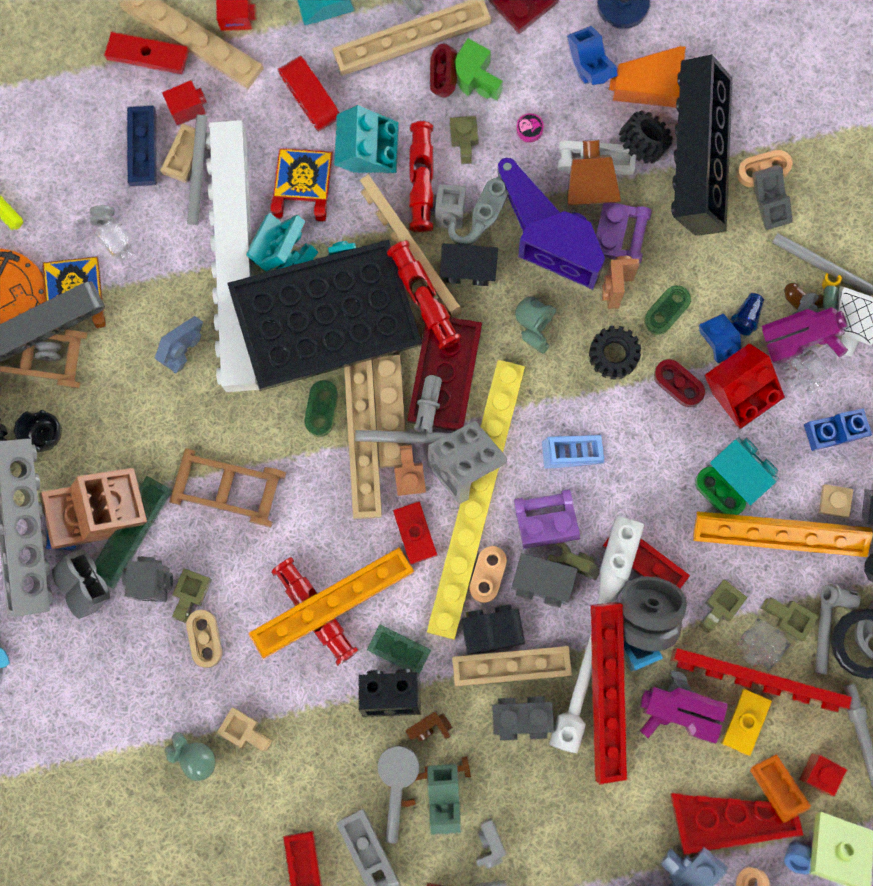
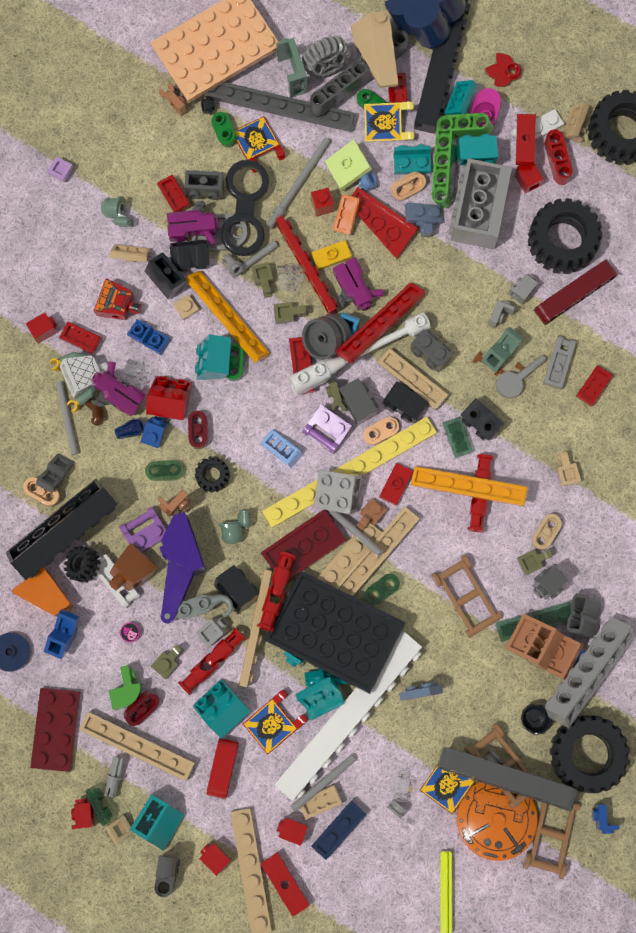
camera: 140 degrees left, 0 degrees up
sand green piece [164,732,215,781] -> none
reddish brown bracket [405,711,453,742] -> none
light grey axle [414,375,442,433] -> none

